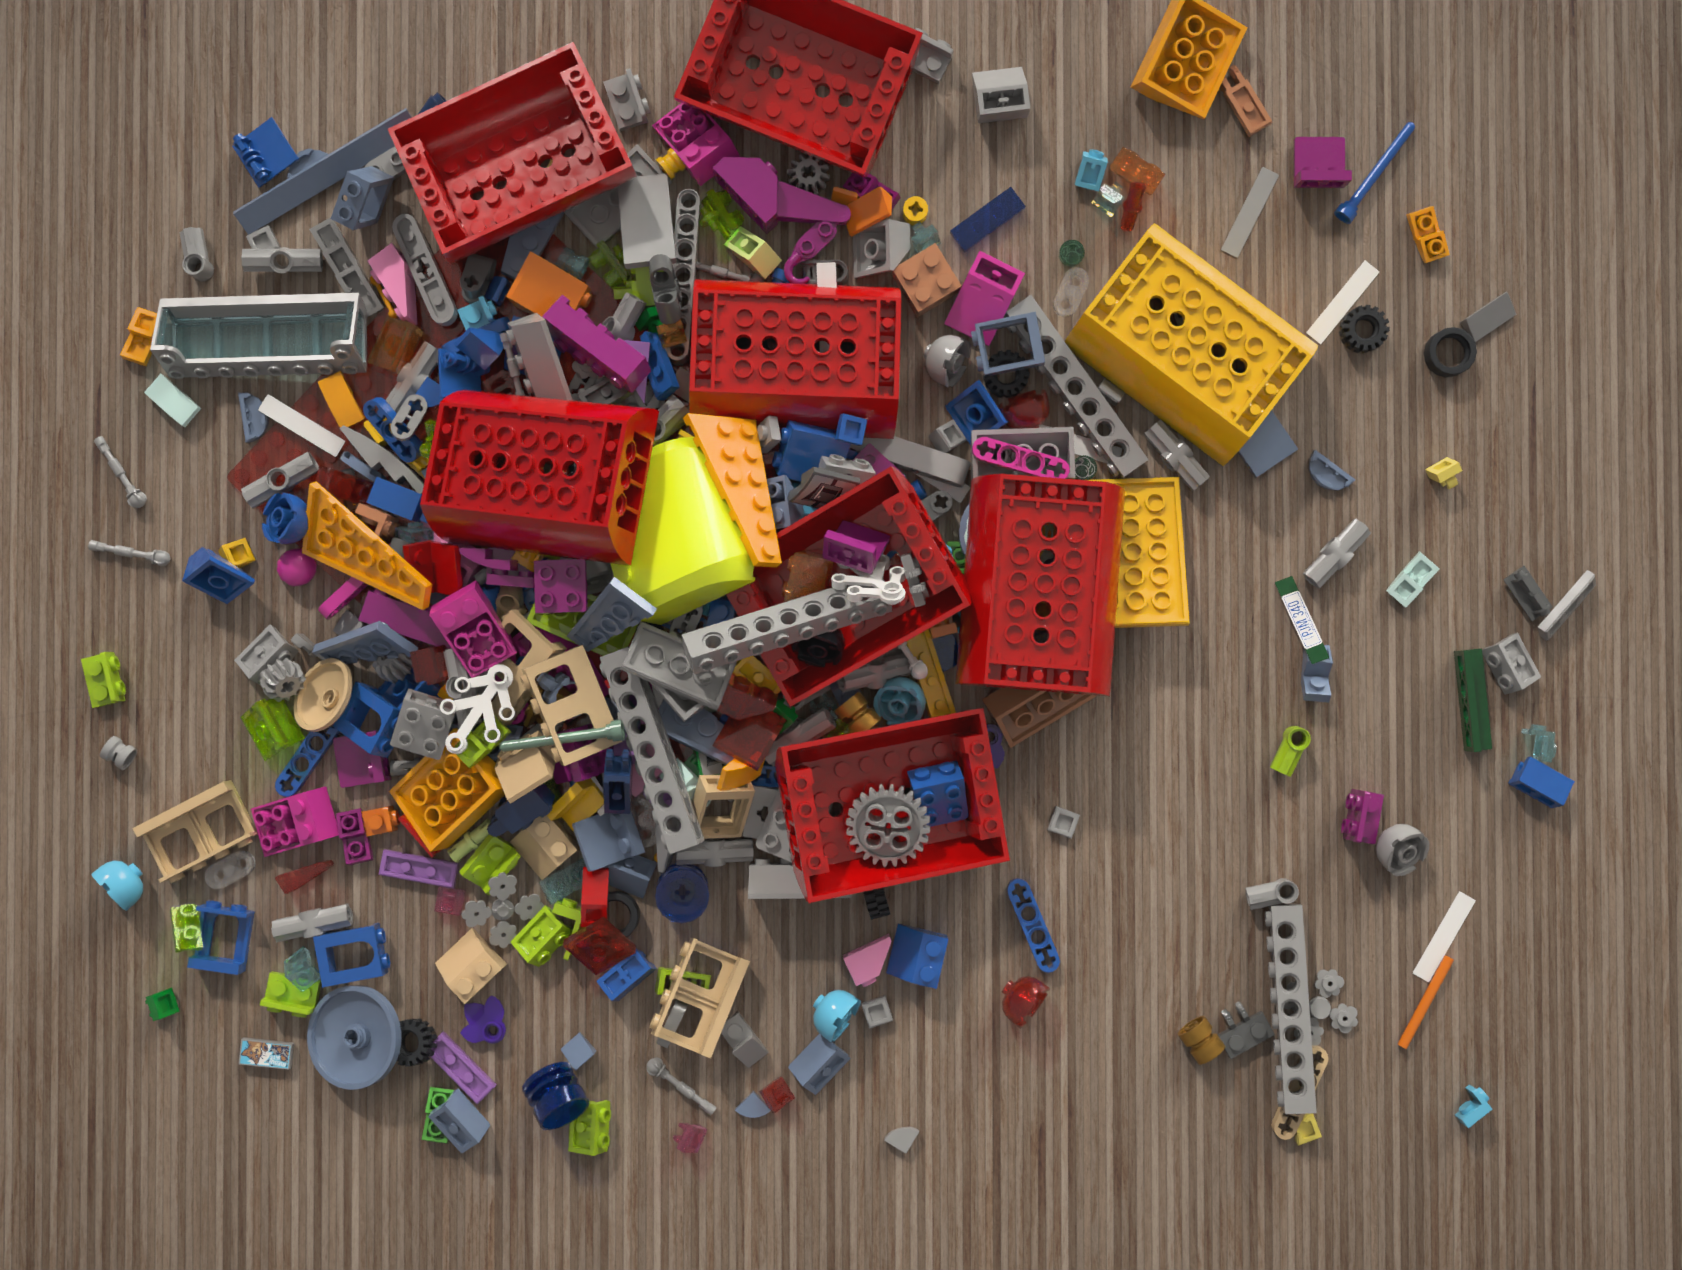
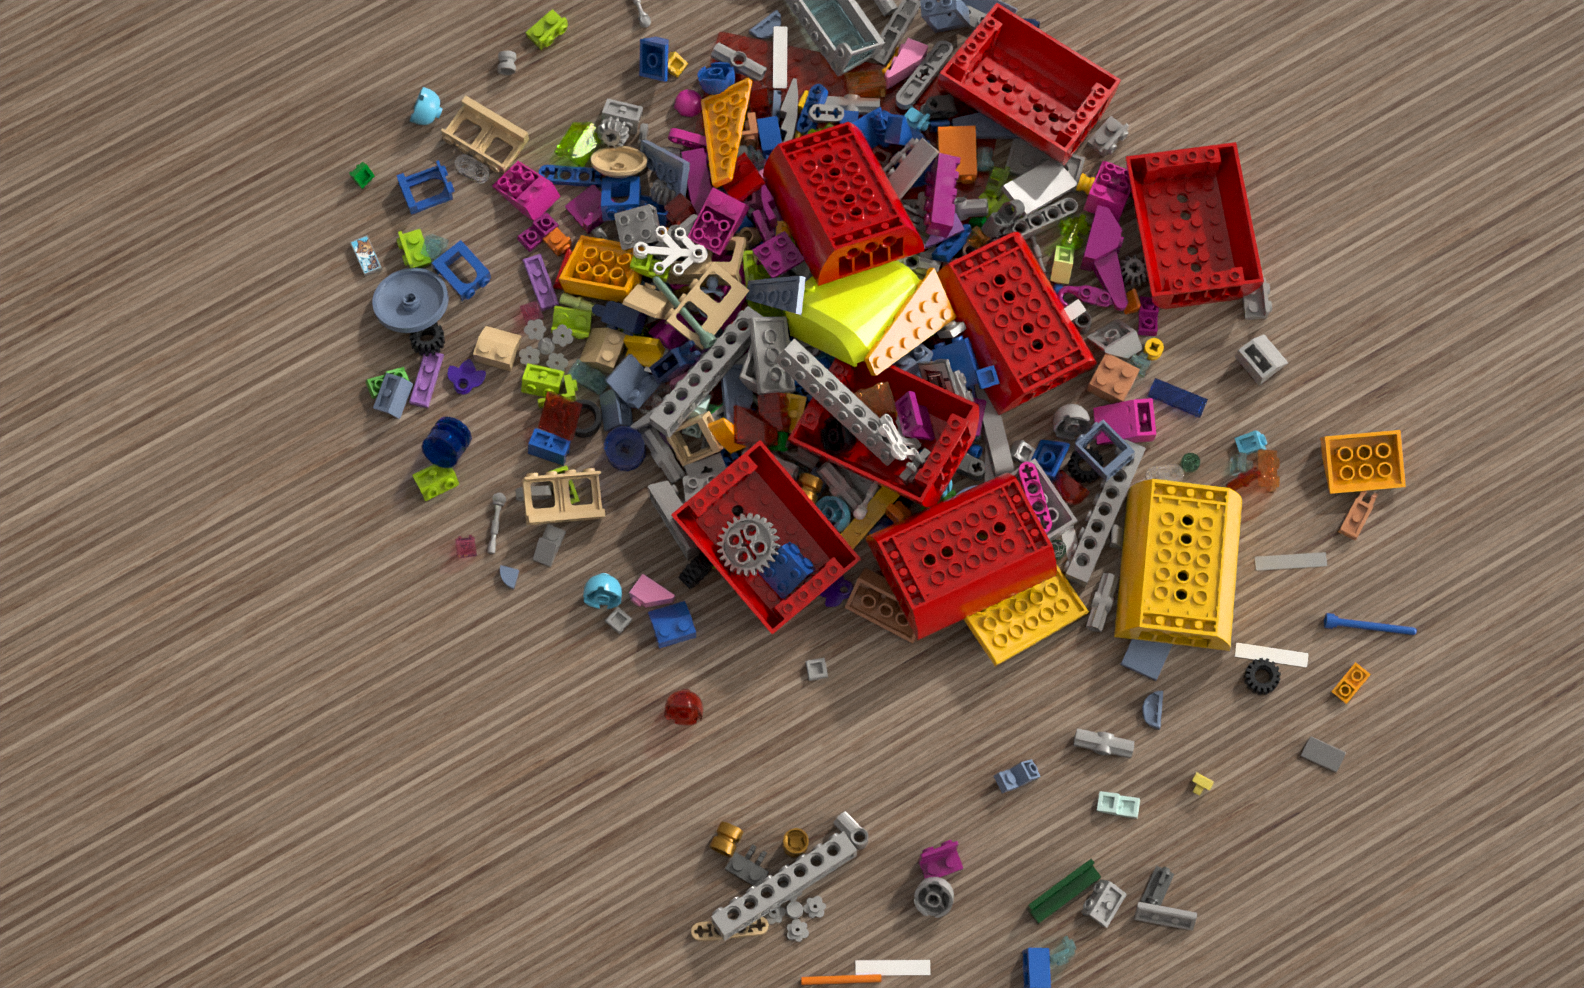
camera: 55 degrees right, 15 degrees down
clear neon green hips [170,904,203,953] -> none
light grey piece [271,904,353,942] -> none
clear red slope [275,860,334,894] -> none
light orange slope [318,370,365,428] -> none
sand blue slope [561,1032,597,1071] -> none
red slope [581,867,609,928] -> none
clear red tile [759,1077,795,1113] -> none
sand blue panel [788,1033,851,1095] -> none
orange slope [846,187,892,237] -> none
light grey tile [884,1126,919,1153] -> none
blue beam [1007,878,1060,973] -> none
lime piece [1270,725,1311,777] -> none
sticker [1275,576,1329,664] -> none
magenta bracket [1294,137,1352,188] -> none
light yellow tile [1295,1113,1322,1146] -> none
black tyre [1424,327,1477,378] -> none
none -> pearl gold wheel [782,828,809,858]

